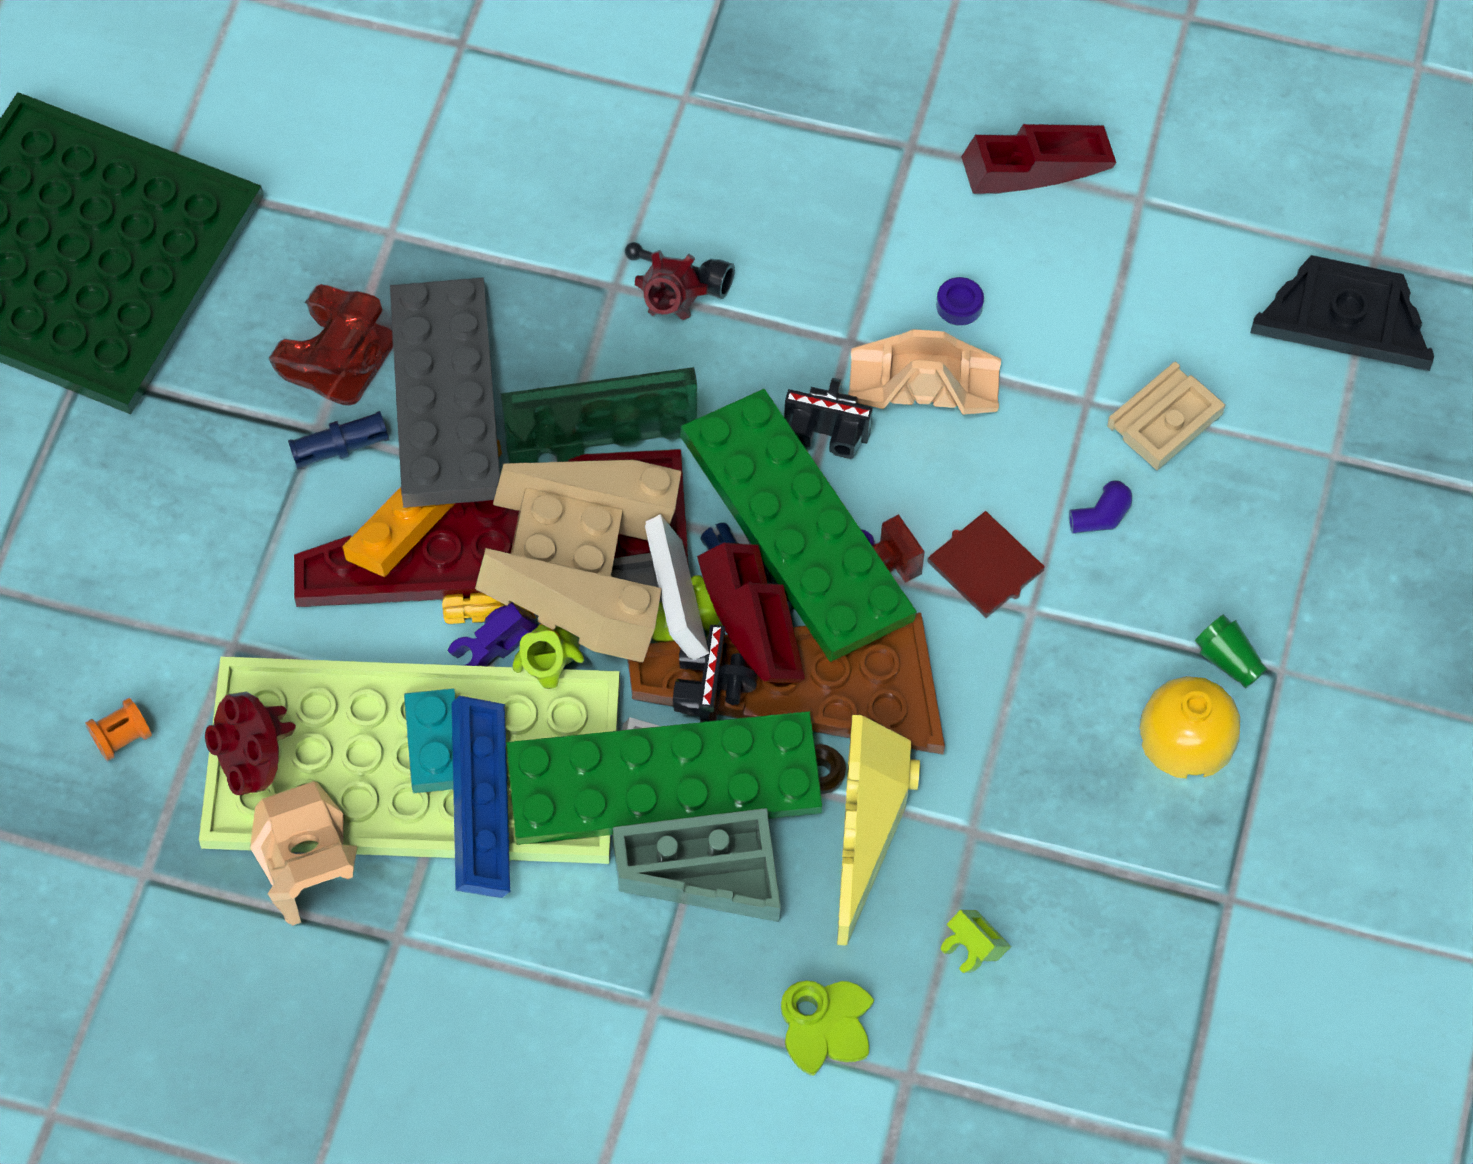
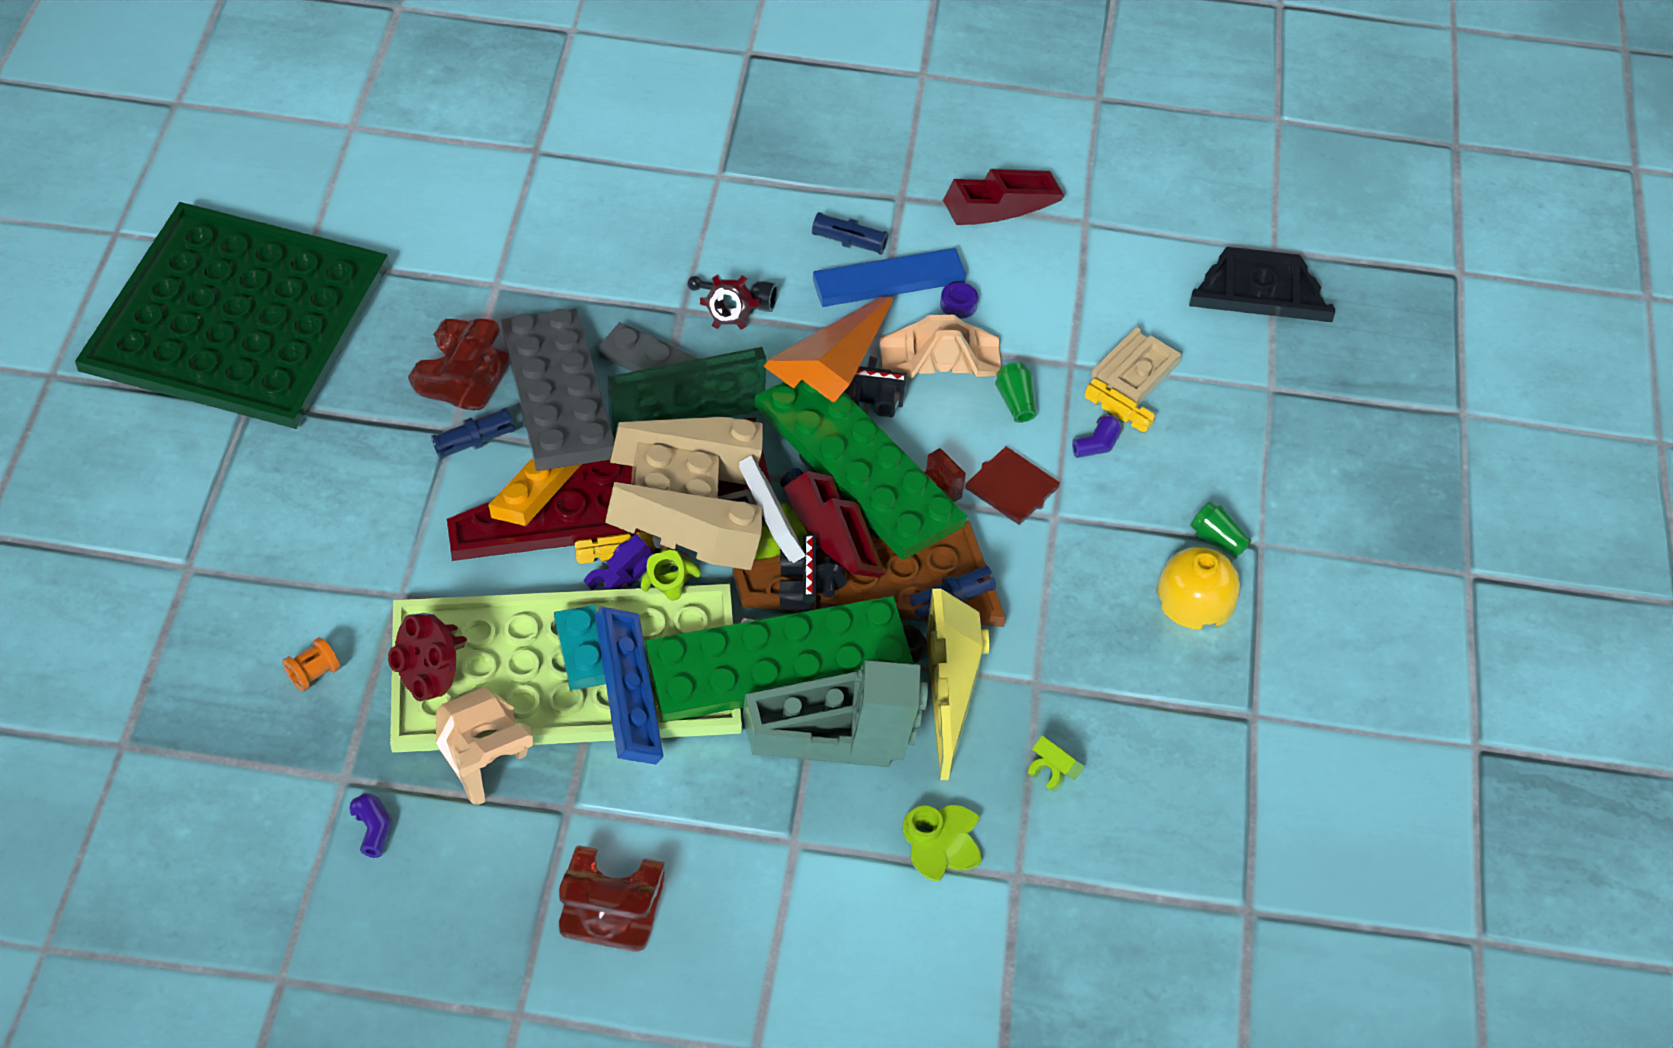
camera: 10 degrees left, 10 degrees down
none -> dark purple arm [349,793,392,858]
none -> clear red piece [559,845,665,952]
none -> dark grey hinge [599,322,708,396]
none -> orange wedge [764,297,894,403]
none -> dark blue pin [812,212,889,255]
none -> blue tile [813,248,966,307]
none -> sand green wedge [850,661,928,760]
none -> dark blue pin [909,565,996,620]
none -> green cone [995,363,1037,423]
none -> yellow axle [1084,379,1156,433]

